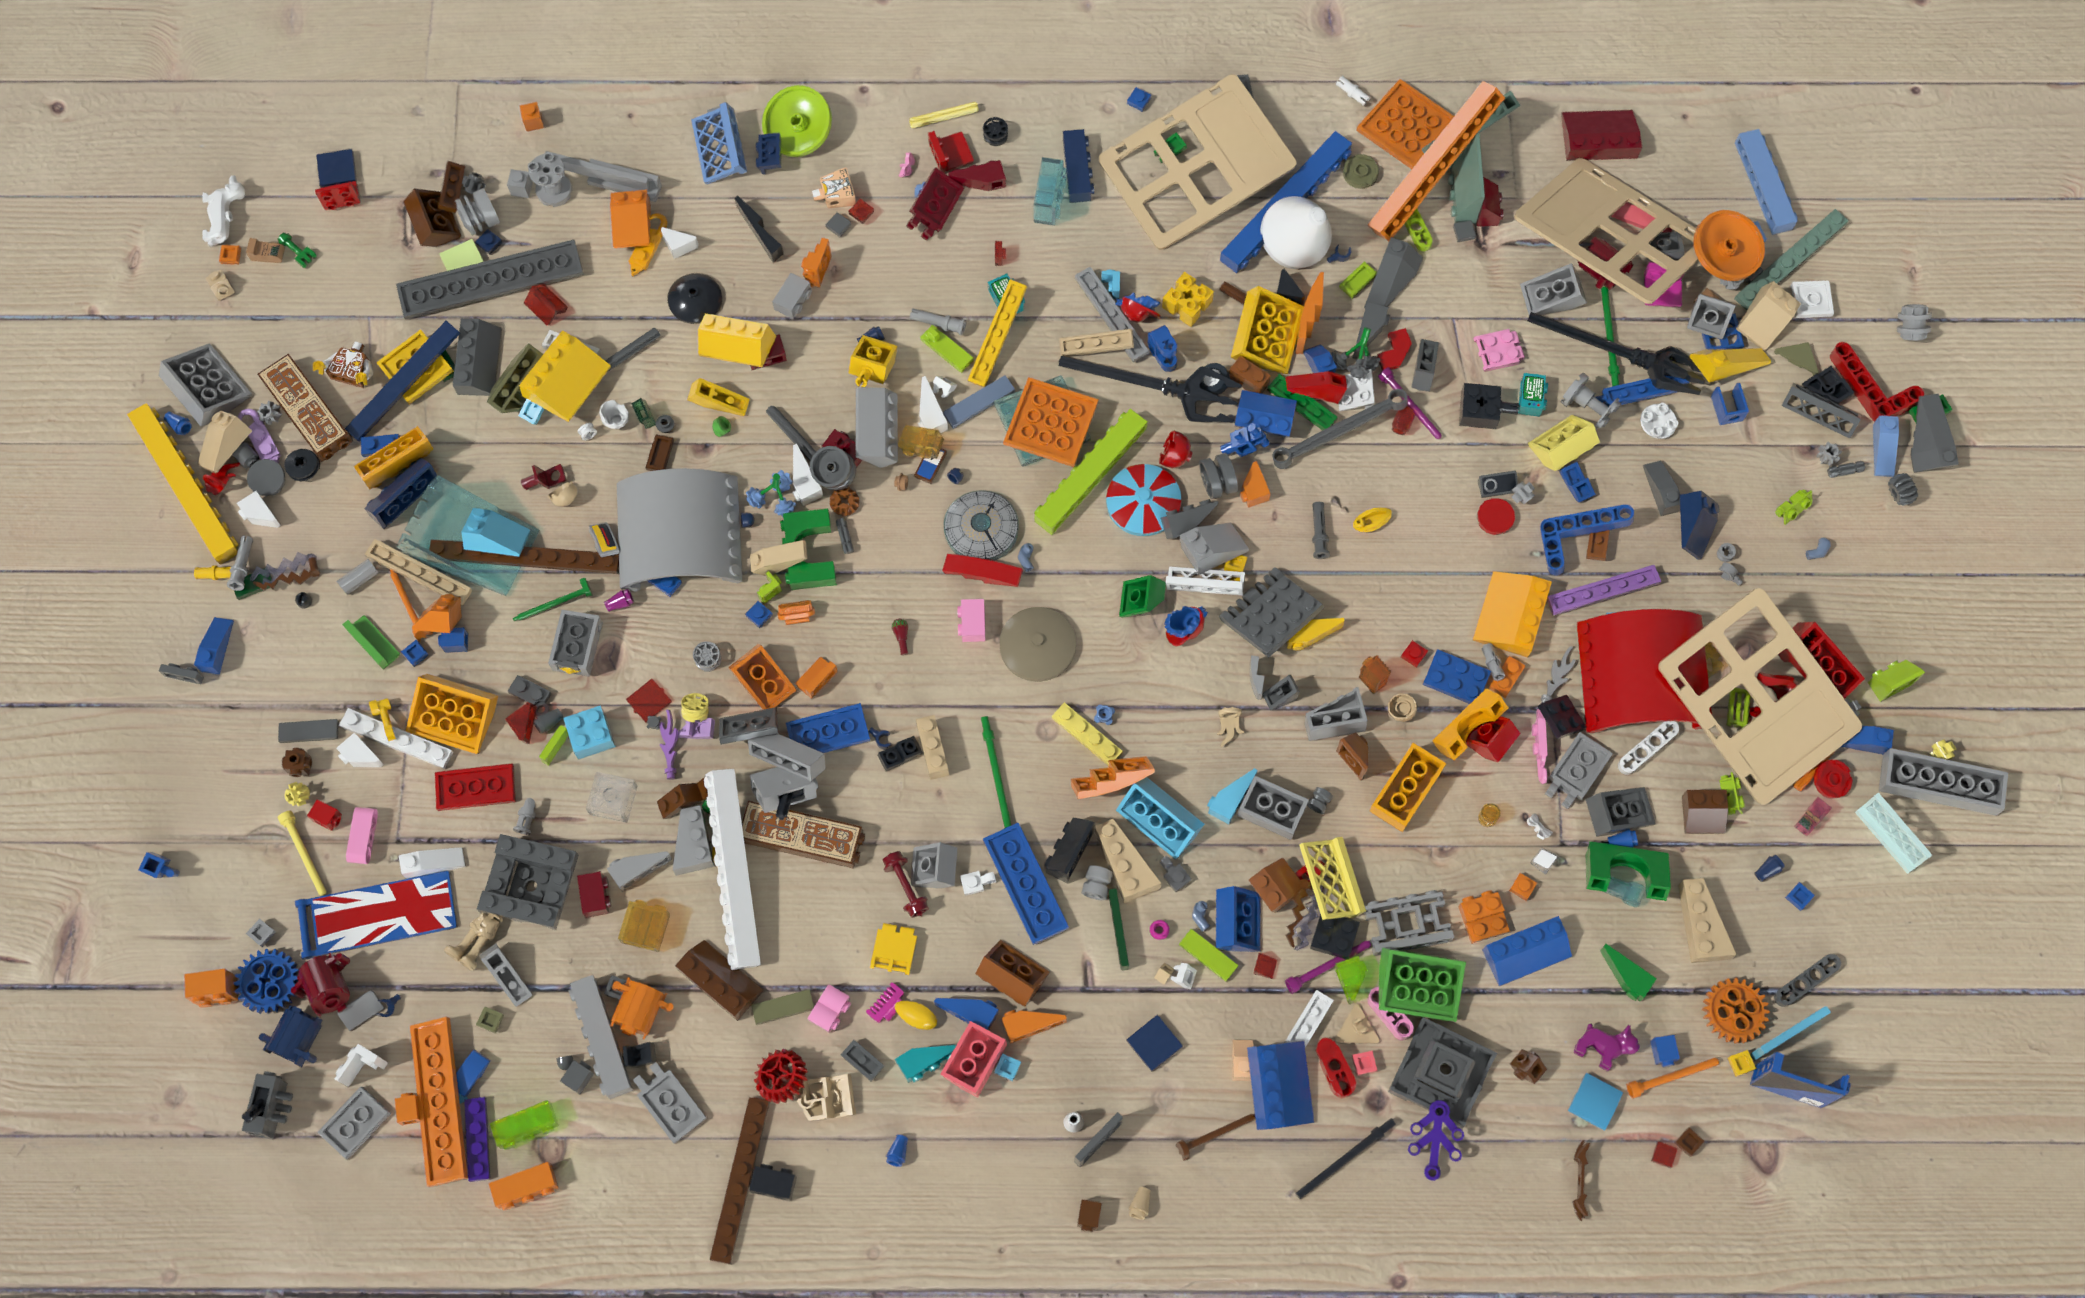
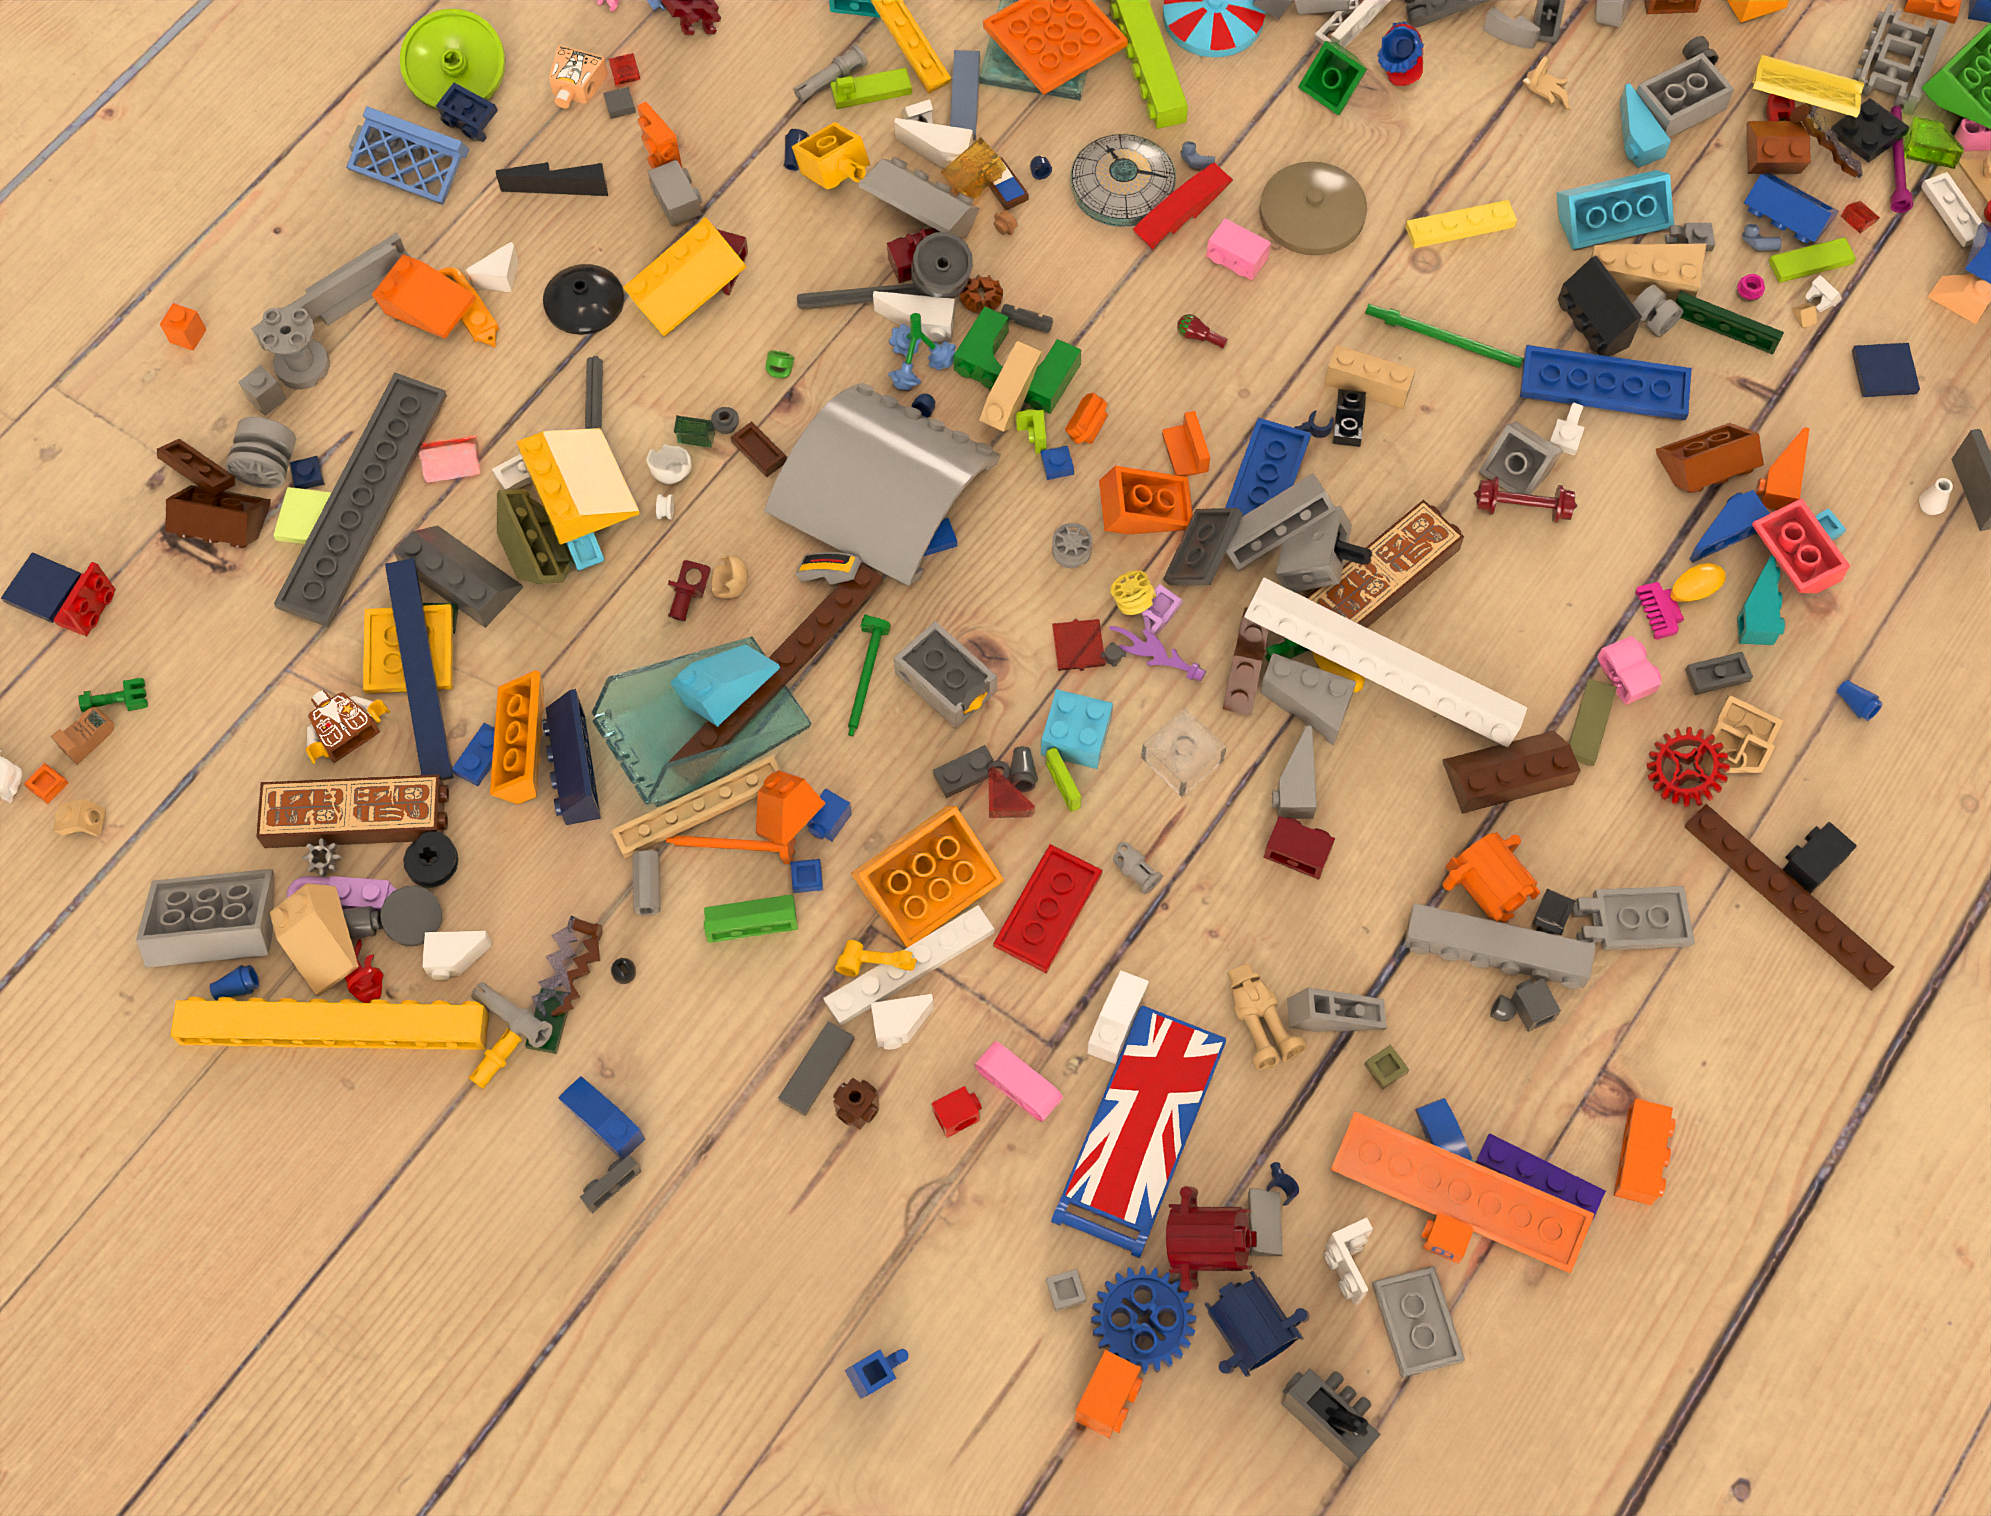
camera: 55 degrees left, 5 degrees down
light yellow piece [277,810,326,896] -> none
light yellow gear [285,782,310,807] -> none
dark grey gear [462,172,486,194] -> none
dark grey piece [477,834,579,931] -> none
clear neon green brick [489,1100,559,1150] -> none
magenta cone [604,589,634,612] -> none
dark grey plate [604,975,626,1000] -> none
clear yellow brick [618,900,670,952] -> none
yellow slope [687,378,750,416] -> none
yellow plate [870,923,917,975] -> none
orange slope [1071,756,1155,799] -> none
medium blue plate [1094,705,1115,725] -> none

